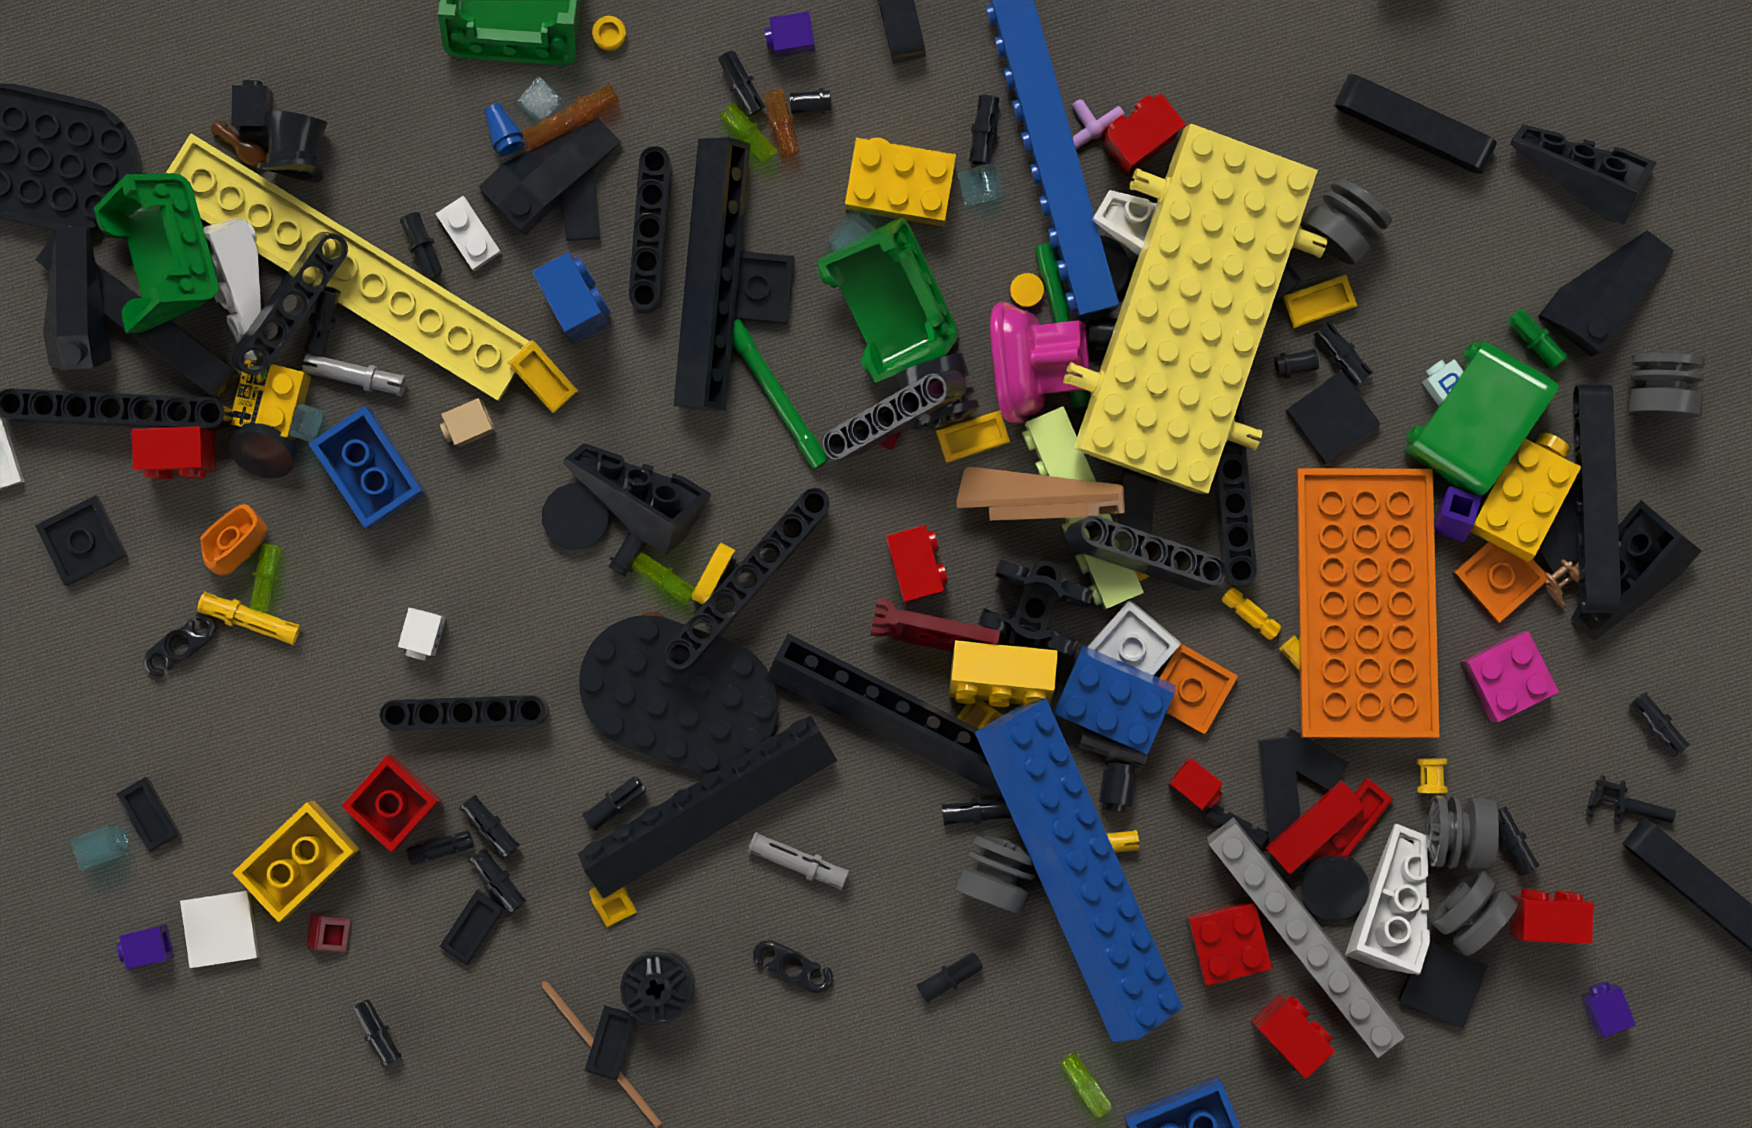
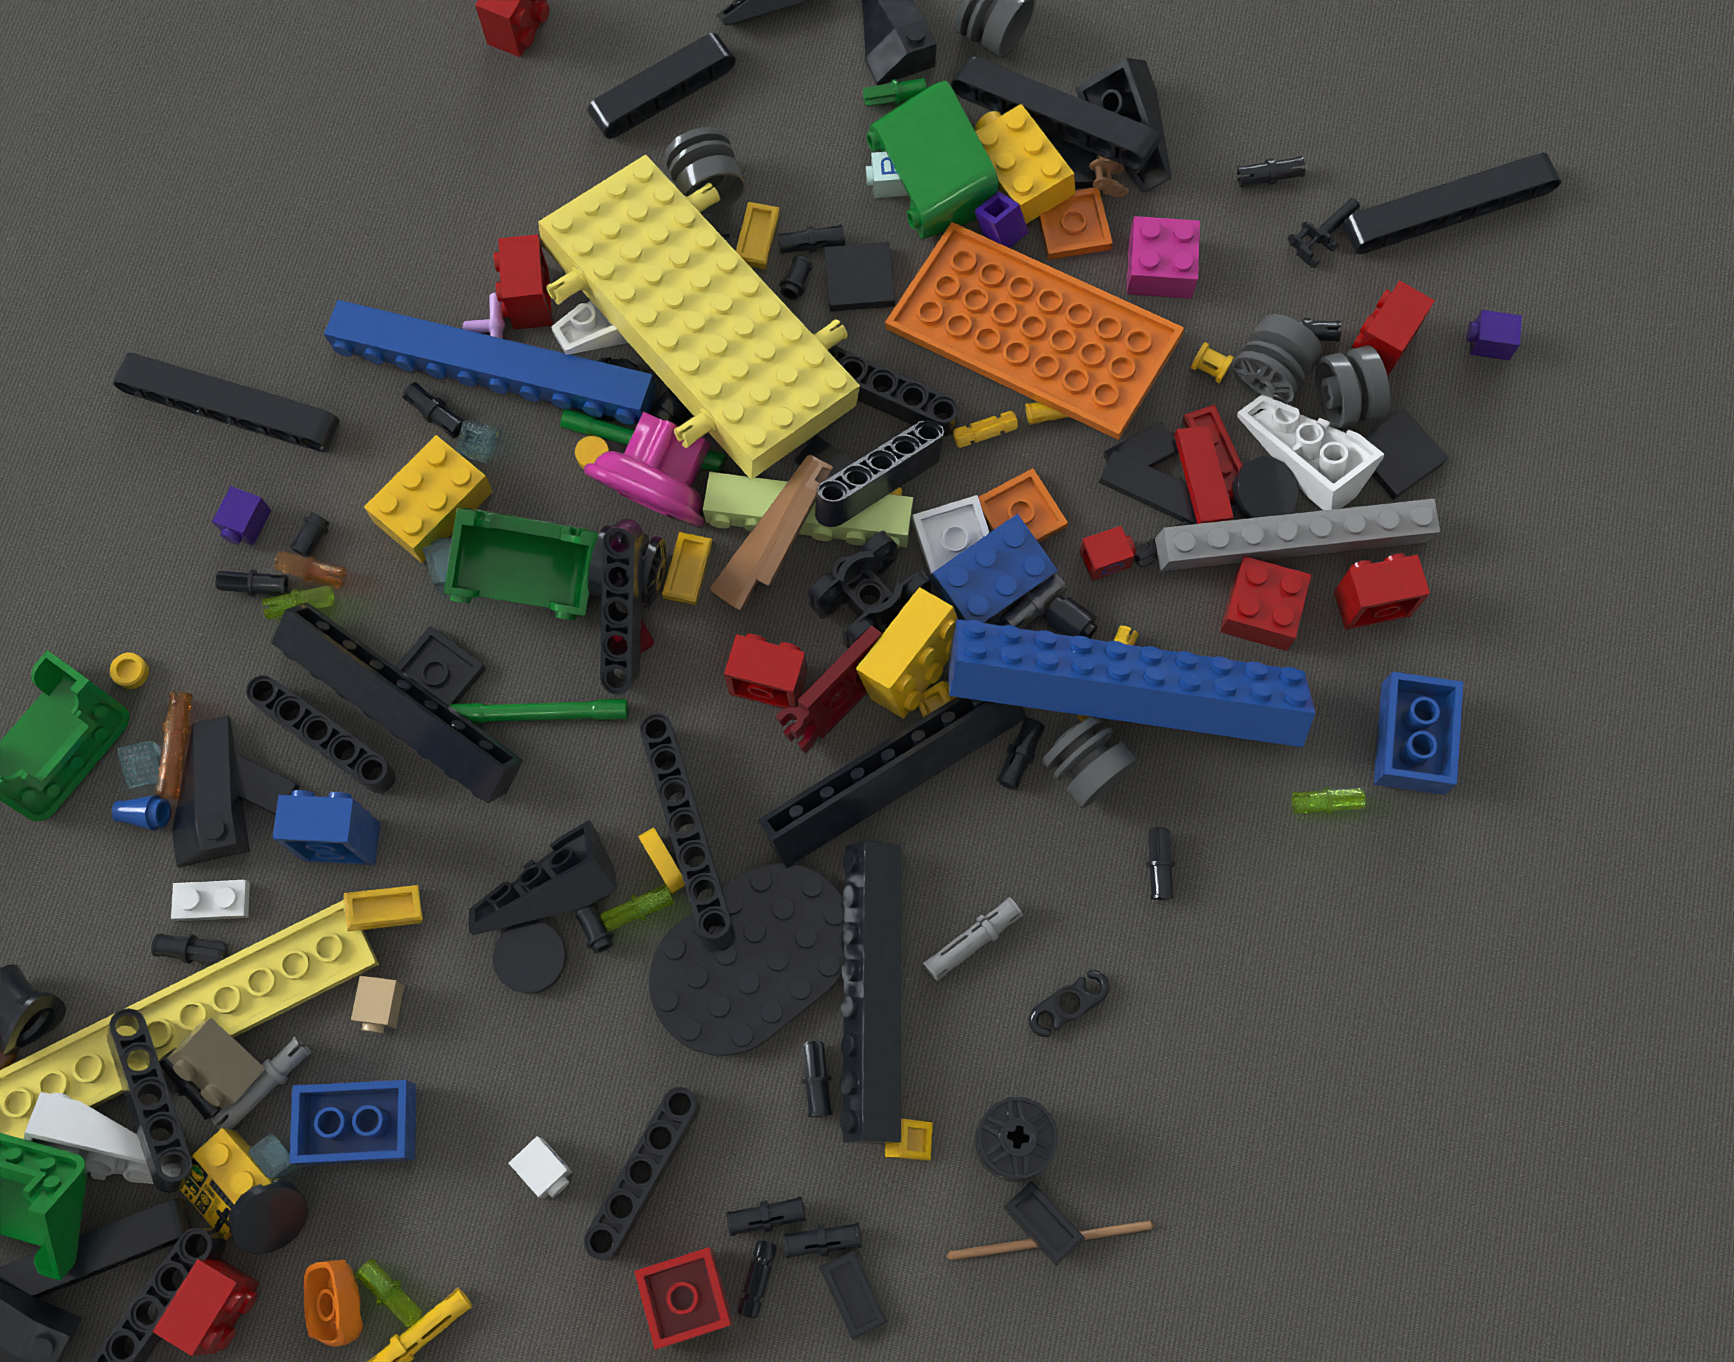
camera: 60 degrees left, 15 degrees down
none -> dark tan brick [167,1018,266,1109]

